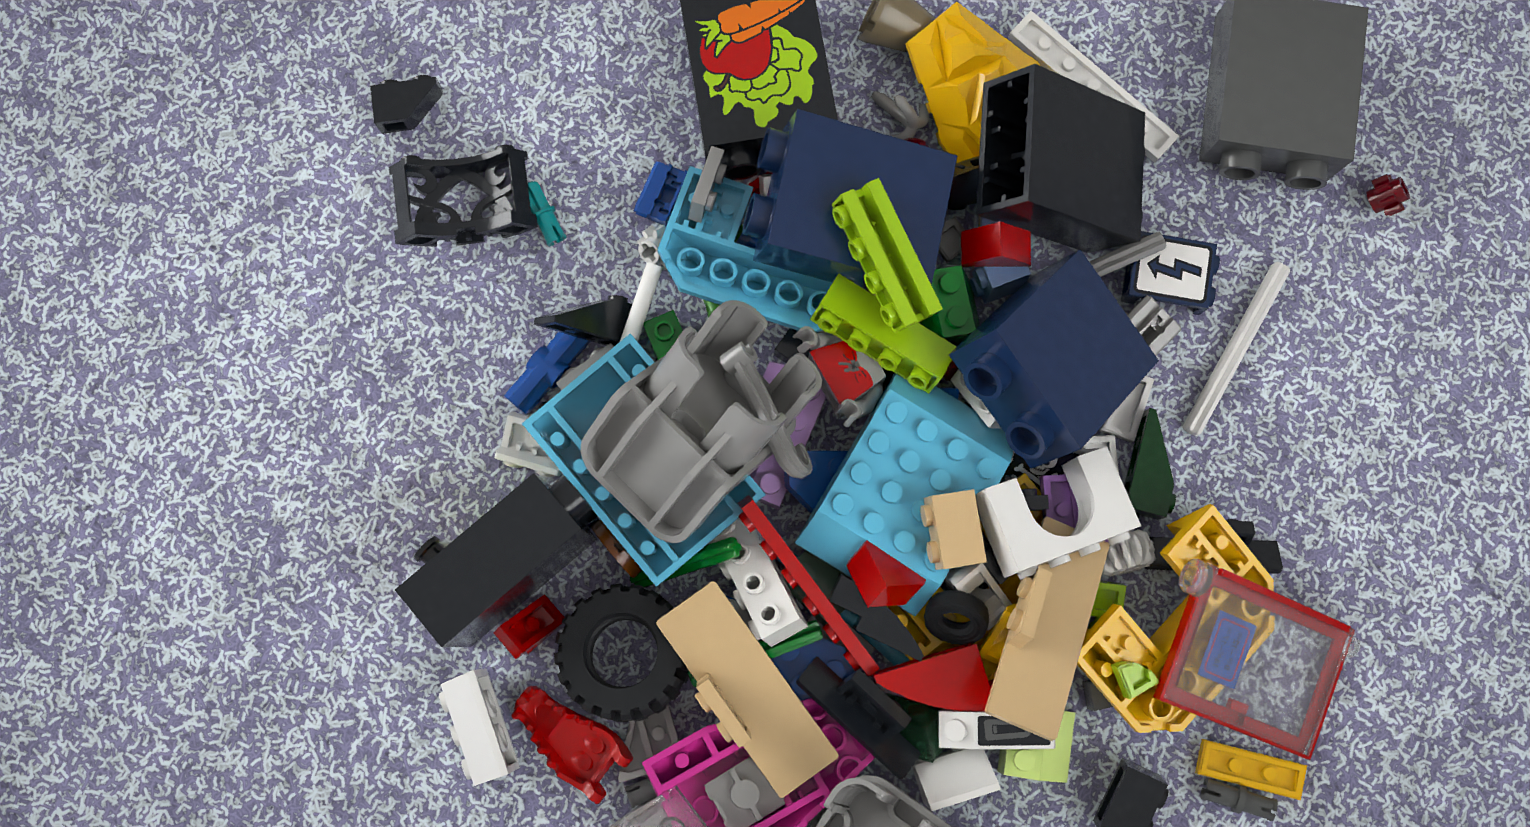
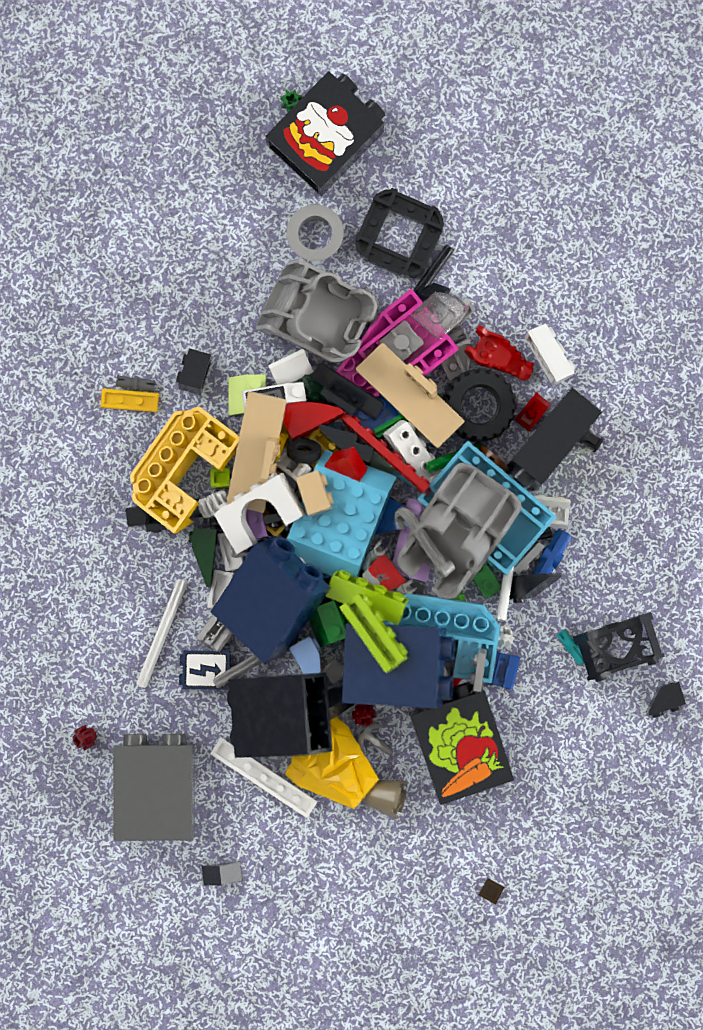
camera: 175 degrees right, 5 degrees up
red slope [961,221,1031,267] -> none
lime tile [1111,661,1159,700] -> none
clear door [1153,559,1361,760] -> none

